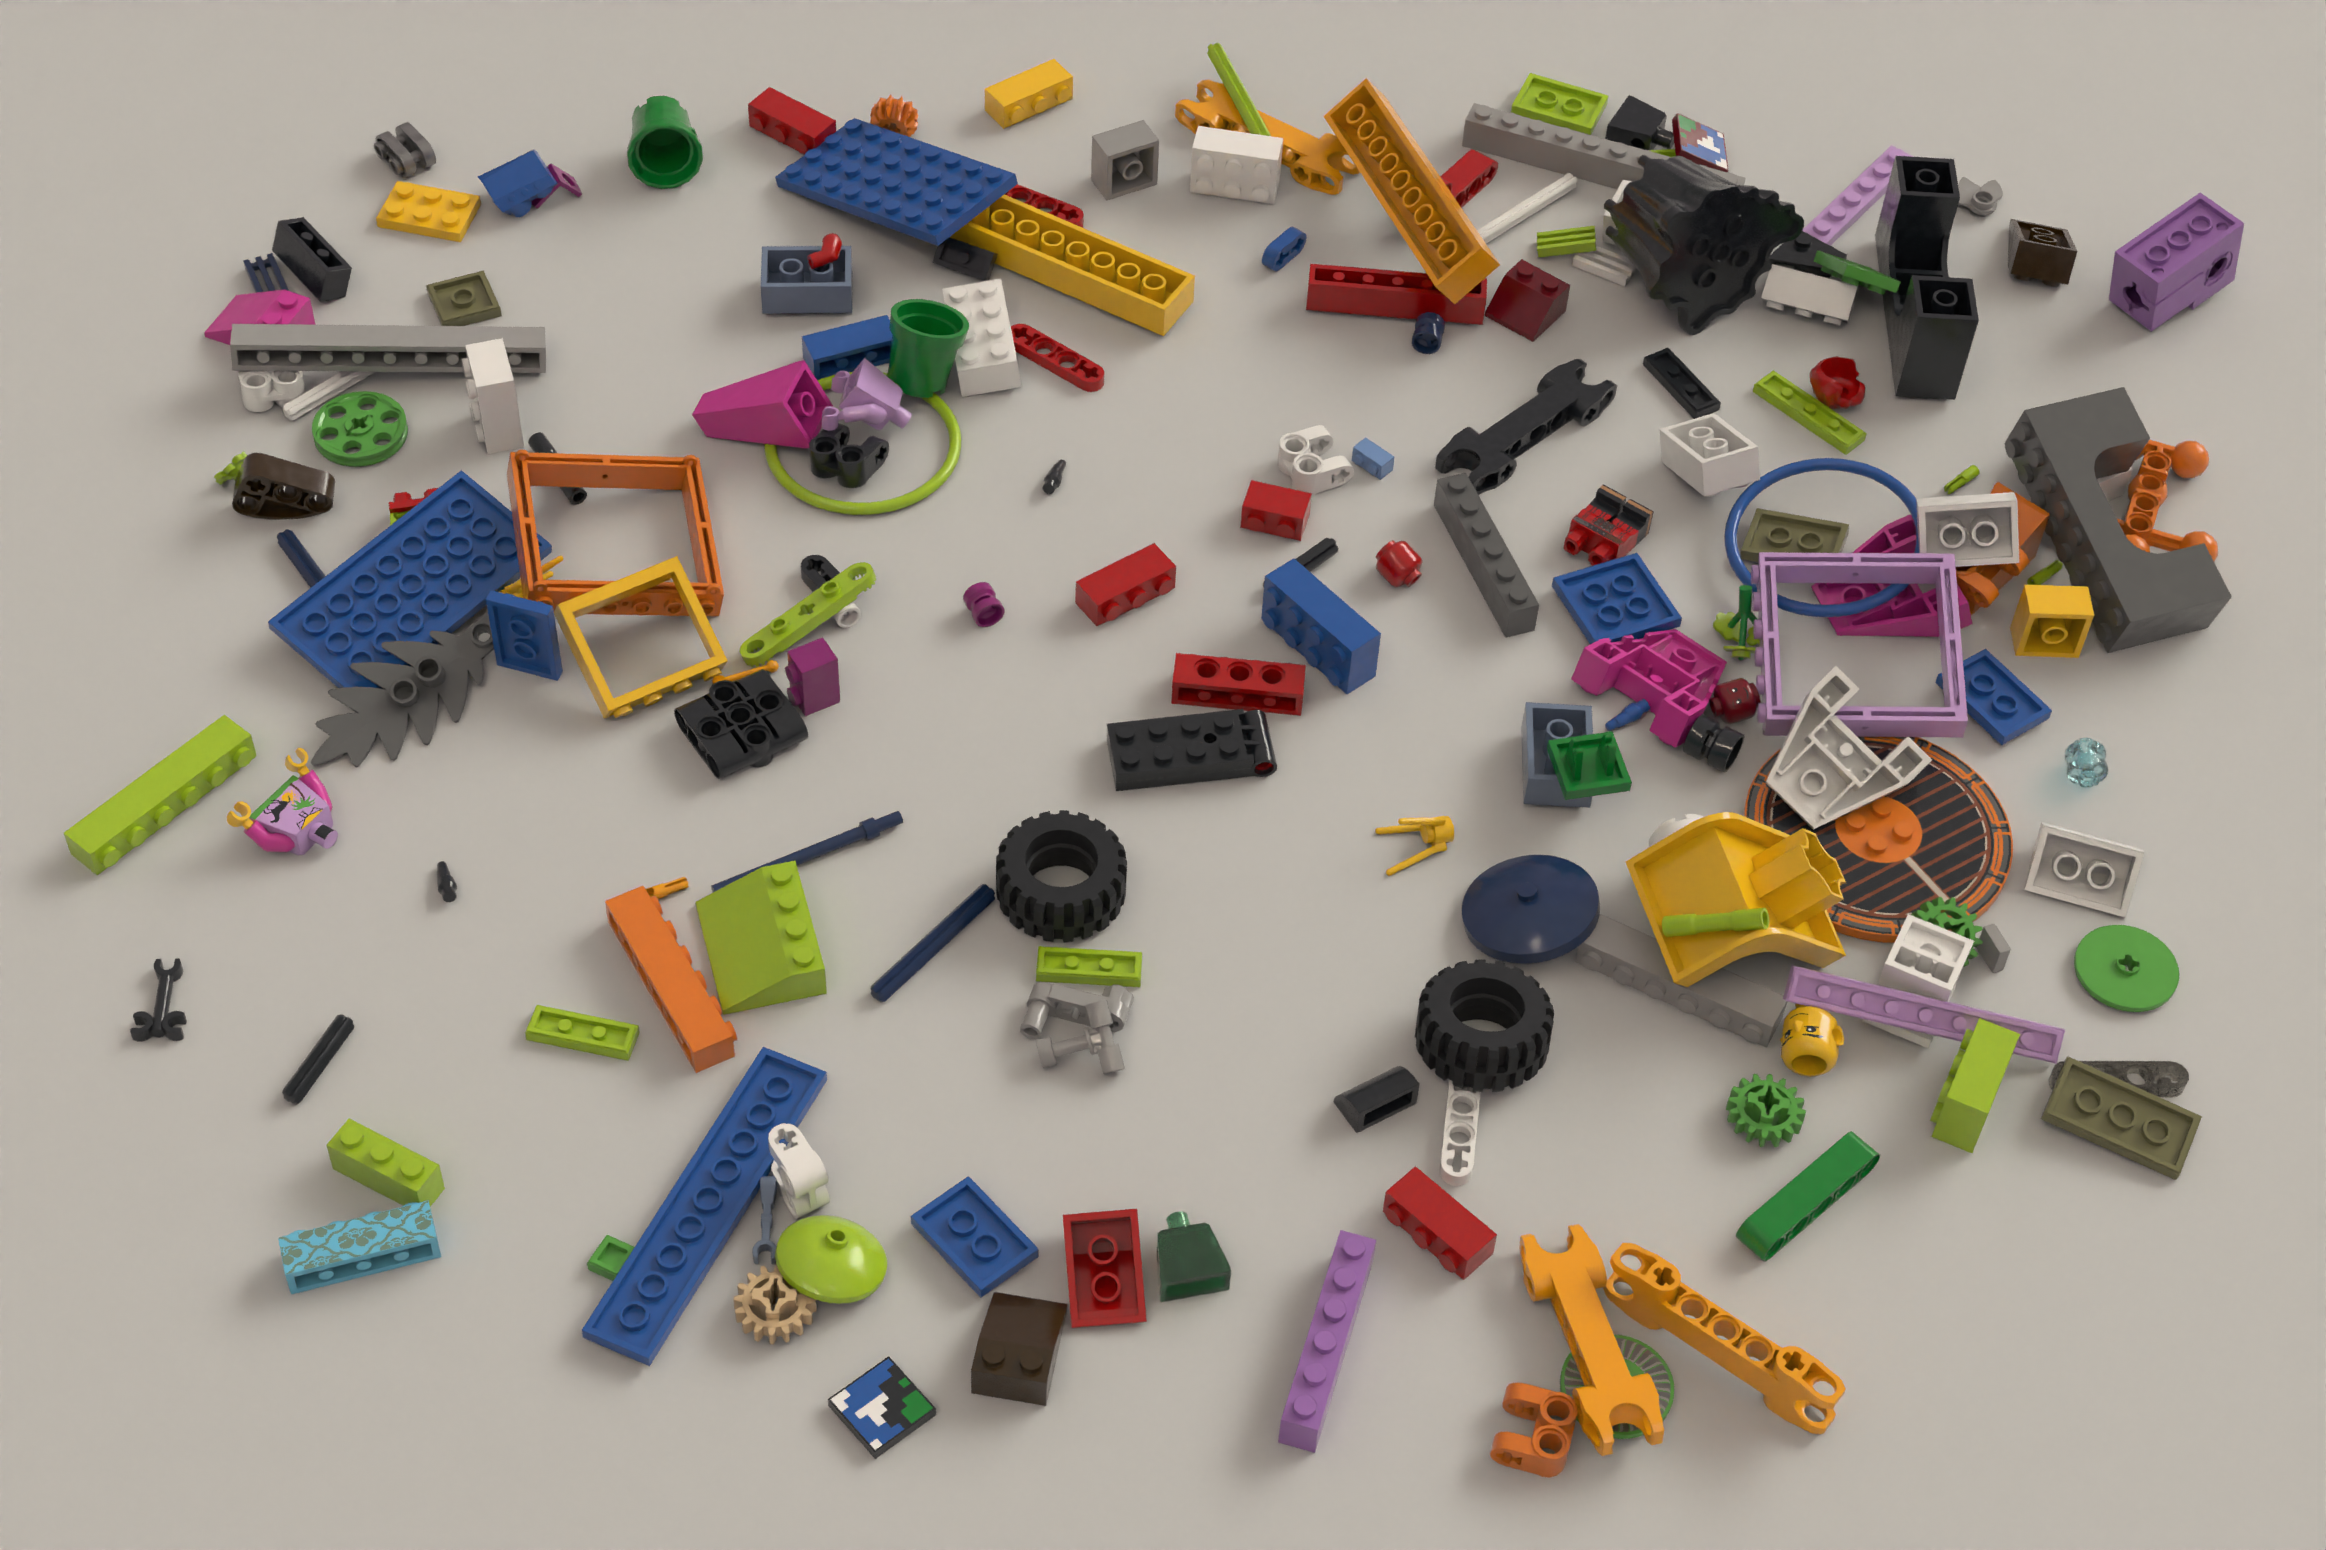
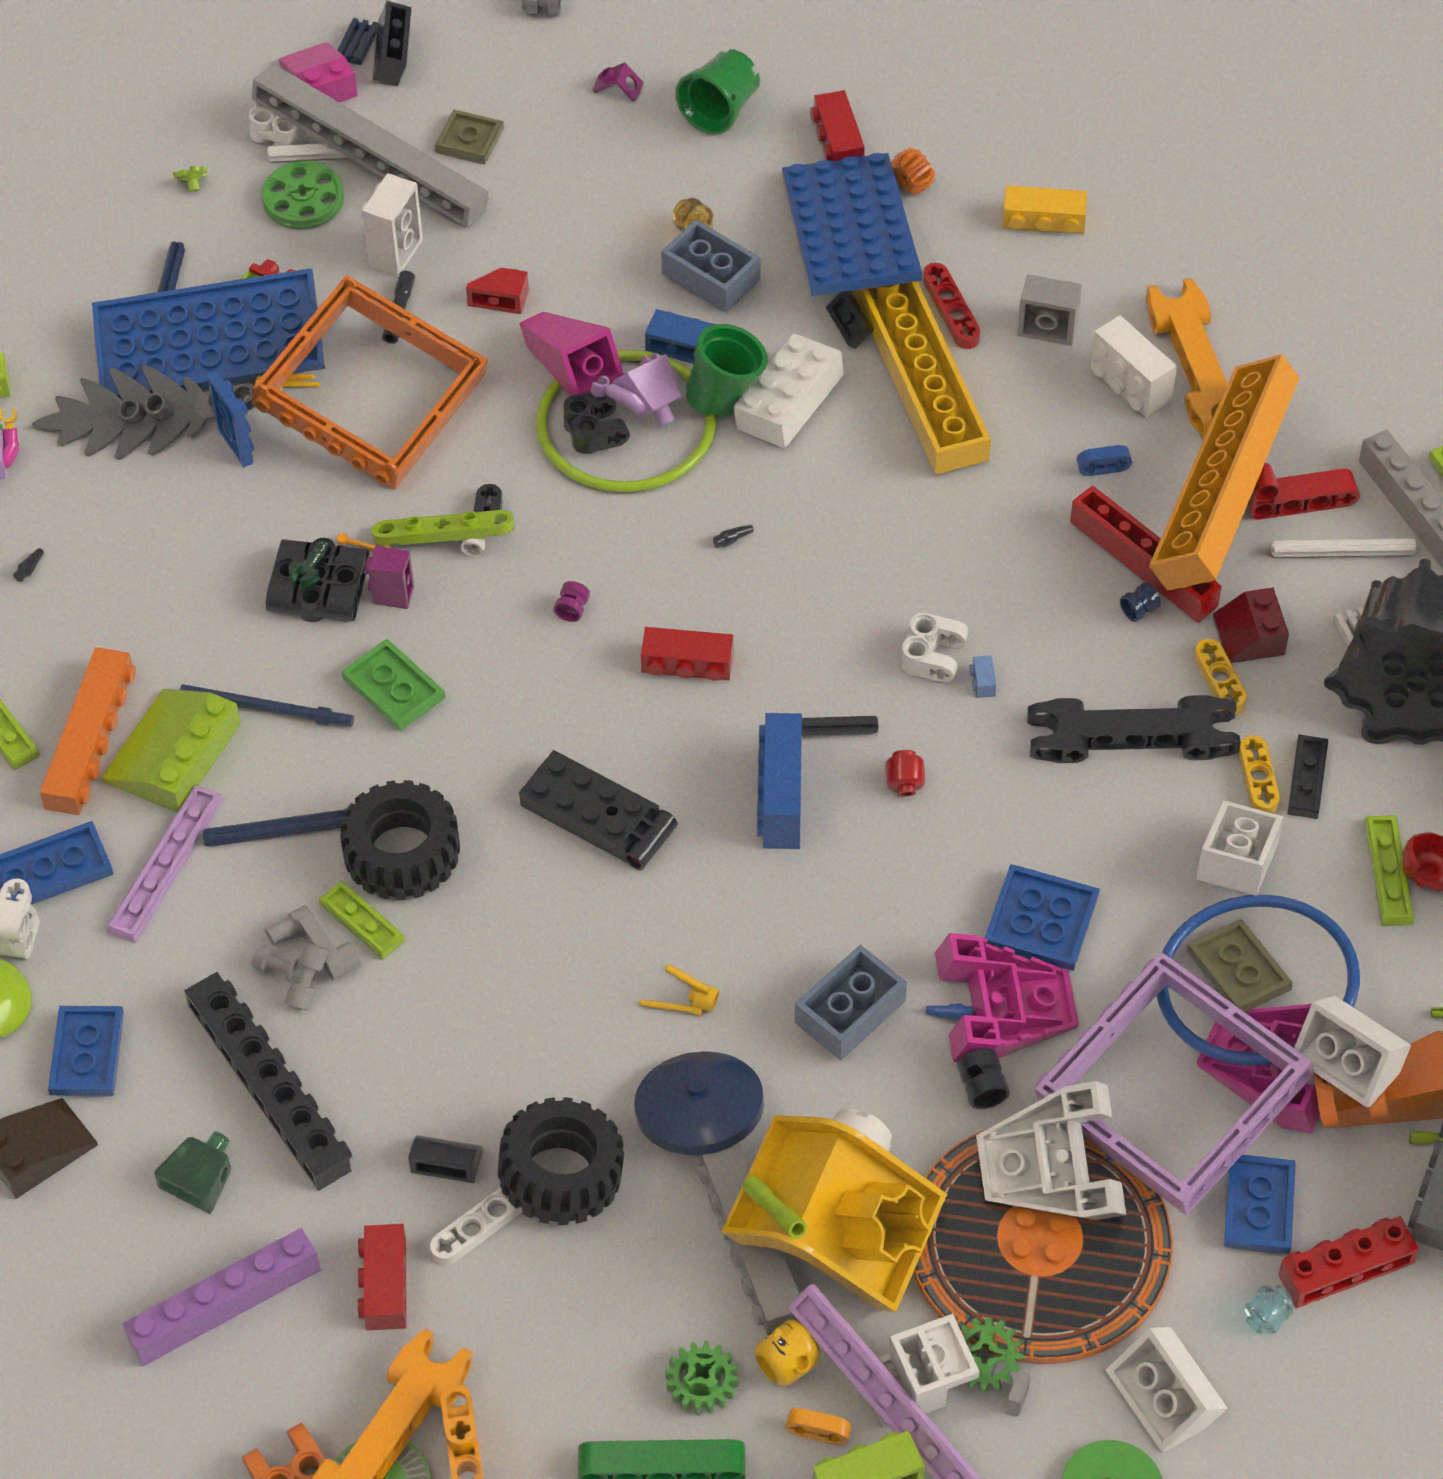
camera: 45 degrees right, 5 degrees up
dark brown beam [232,453,335,520] -> none
yellow plate [376,181,481,242] -> none
blue slope [478,149,558,217] -> none
yellow window [554,556,728,719] -> none
light orange pin [646,877,689,899] -> none
red arm [807,233,842,269] -> none
red beam [1011,324,1104,392] -> none
red slope [1063,1209,1147,1328] -> none
red brick [1171,653,1306,716] -> none
lime axle [1207,43,1271,136] -> none
red brick [1240,480,1312,541] -> none
dark grey brick [1434,473,1539,638] -> none
lime tile [1537,225,1596,258] -> none
green plate [1547,731,1632,800] -> none
hips [1563,484,1654,566] -> none
dark red head [1709,678,1761,724] -> none
plant [1713,585,1779,661] -> none
yellow brick [2010,584,2094,658] -> none
none -> lavender tile [106,785,223,943]
none -> black brick [184,972,352,1191]
none -> clear green bar [289,540,329,588]
none -> bright green plate [341,639,446,731]
none -> red slope [466,267,529,314]
none -> clear yellow head [673,197,713,231]
none -> light orange beam [785,1408,852,1445]
none -> yellow beam [1194,639,1247,715]
none -> yellow beam [1239,735,1280,814]
none -> red brick [1278,1215,1419,1309]

